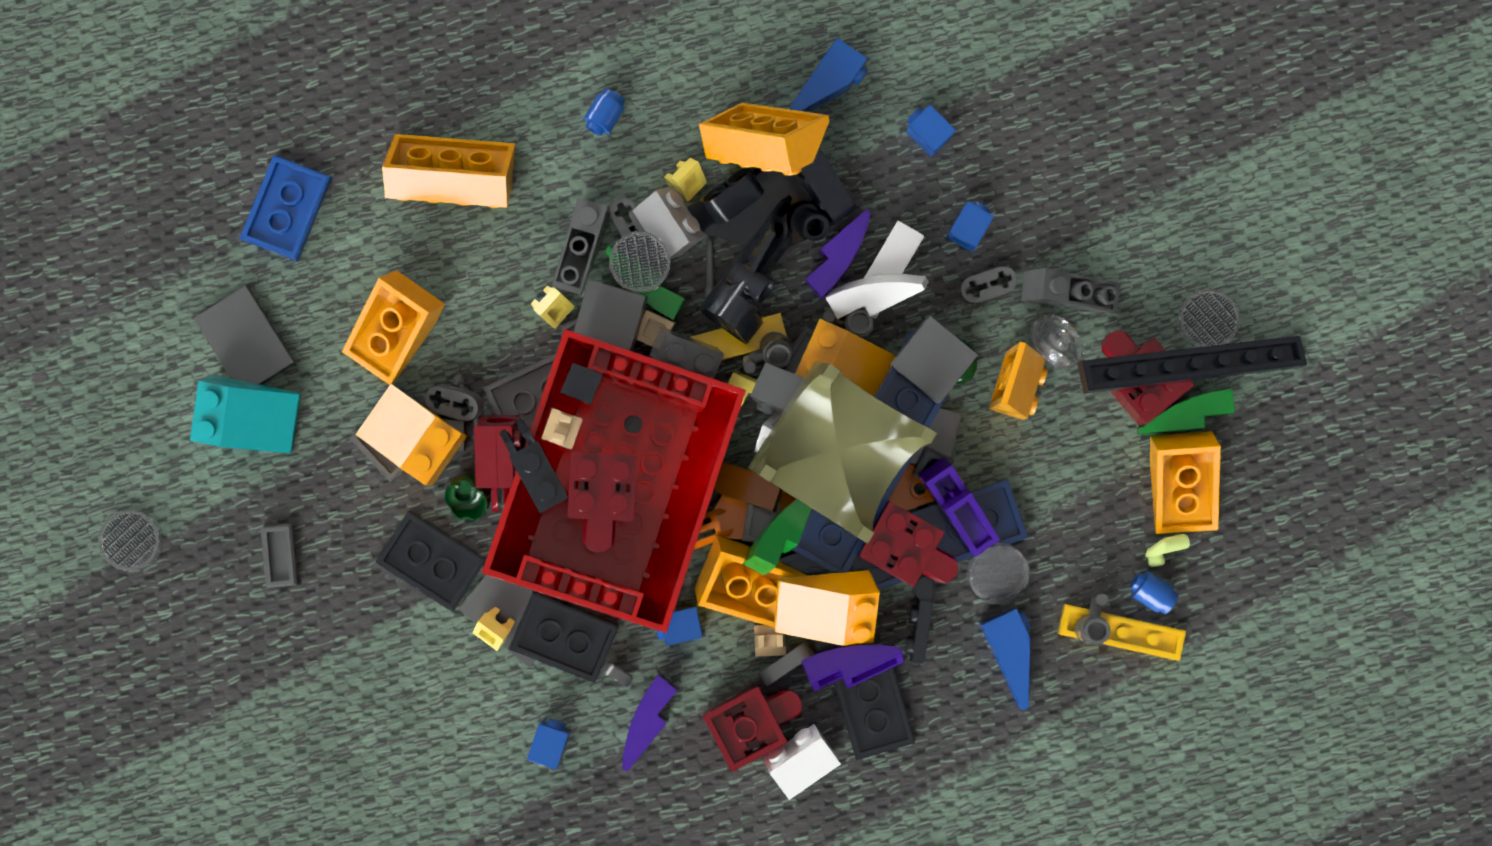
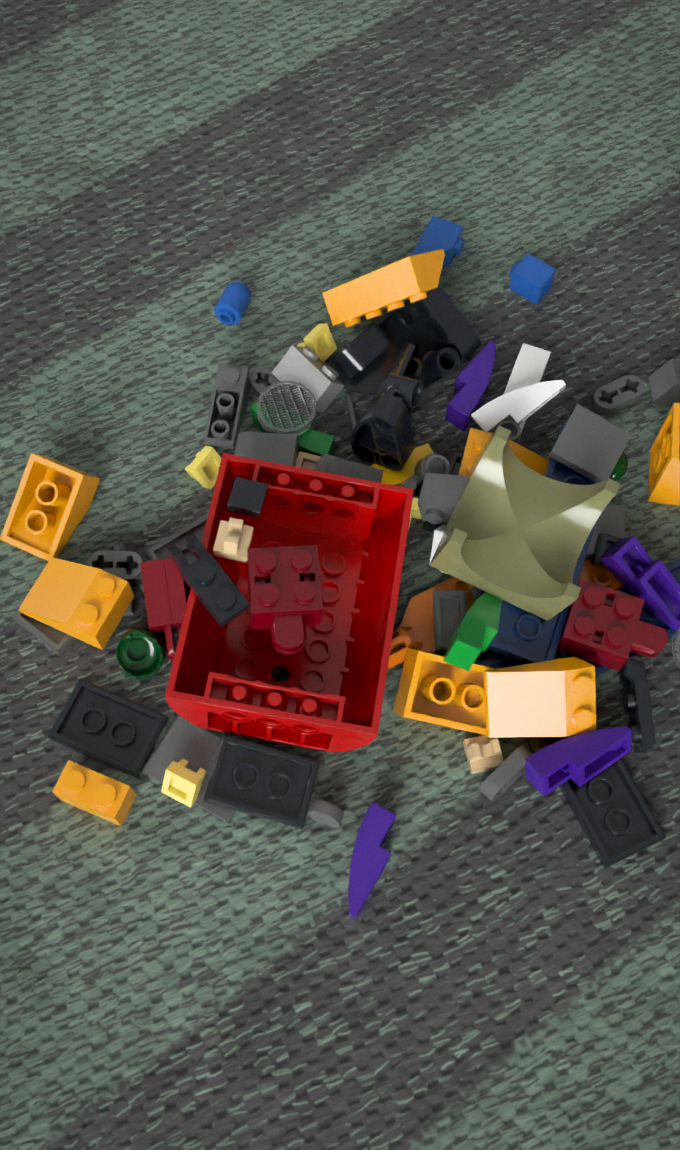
camera: 10 degrees left, 20 degrees down
light orange slope [382,134,515,208] -> none
blue brick [527,718,571,770] -> none
blue brick [657,606,703,645] -> none
dark red brick [703,684,802,772] -> none
reddish brown tile [713,462,783,512] -> none
white brick [763,724,841,800] -> none
blue brick [946,201,994,252] -> none
none -> light orange brick [52,760,137,826]

